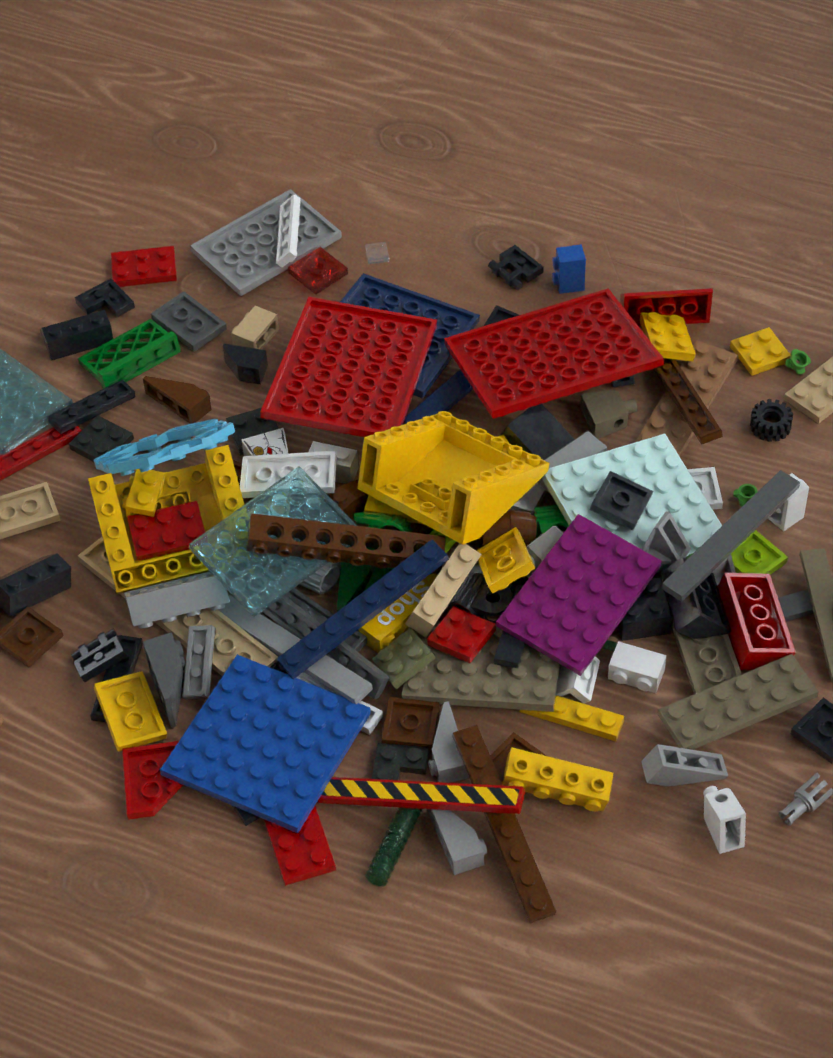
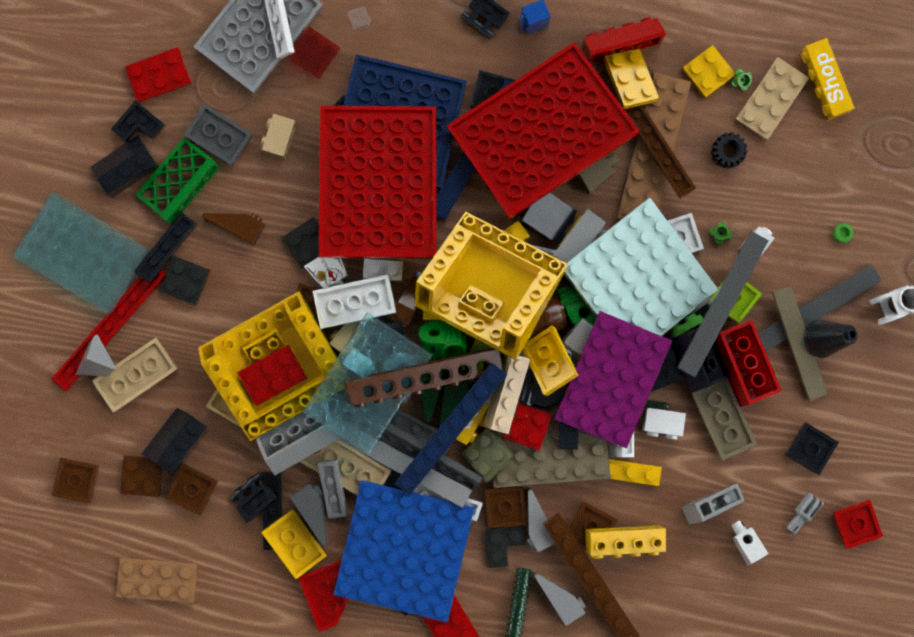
camera: 15 degrees left, 35 degrees up
medium azure plate [94,419,235,476] -> none
yellow bracket [122,469,165,518] -> none
black slope [223,344,268,385] -> none
tile [318,777,525,814] -> none
black plate [589,471,654,530] -> none
light grey slope [642,512,691,565] -> none
dark tan plate [658,654,819,750] -> none

